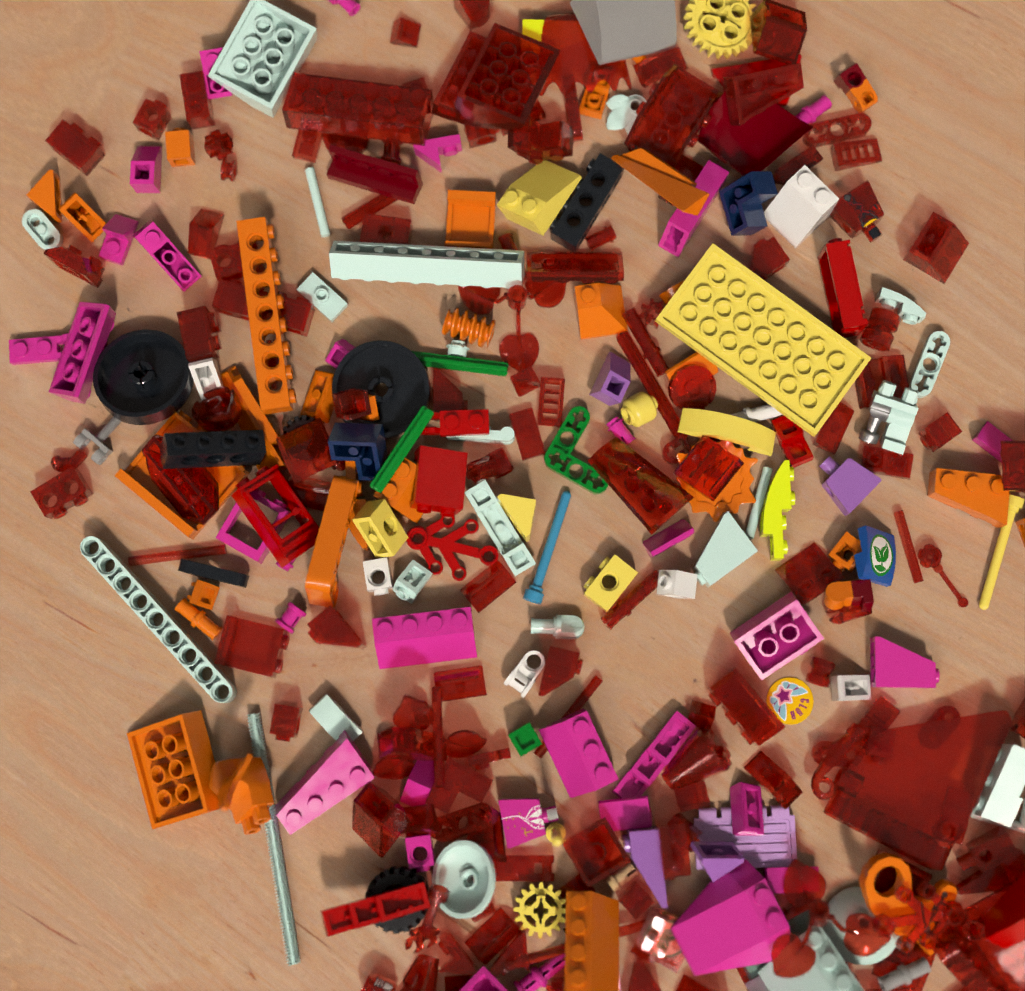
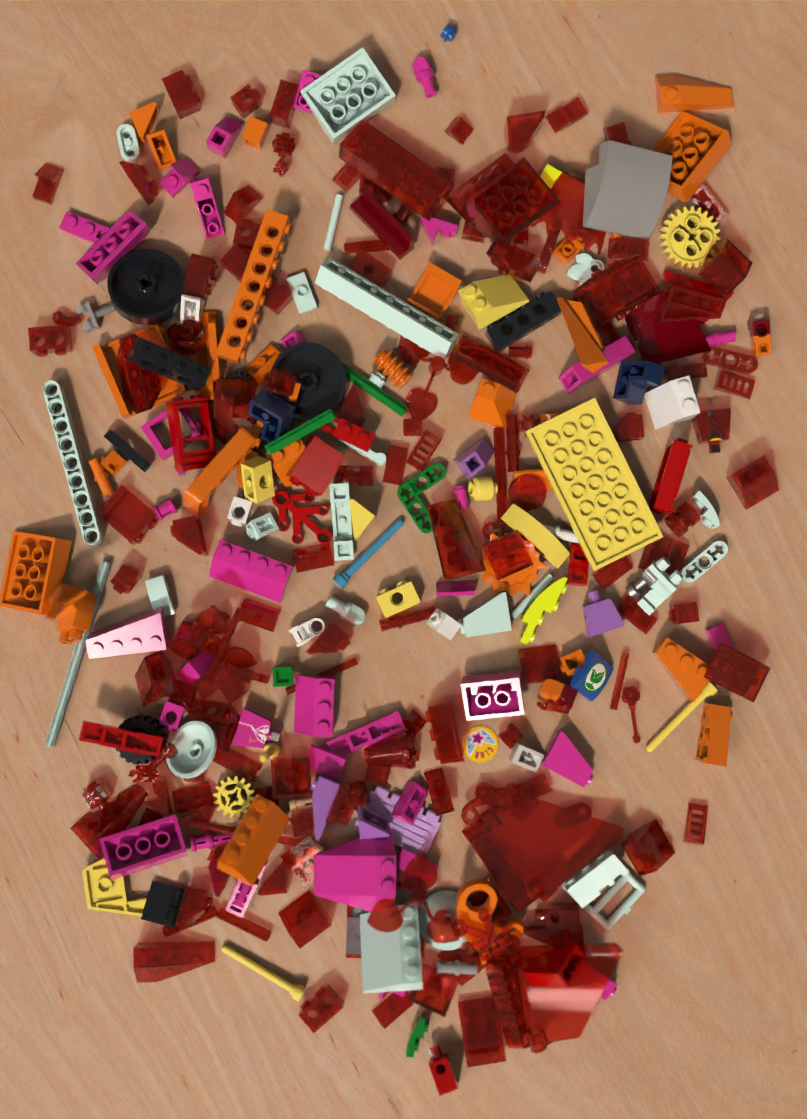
camera: 20 degrees right, 5 degrees up
clear red bar [128,544,227,566] -> none

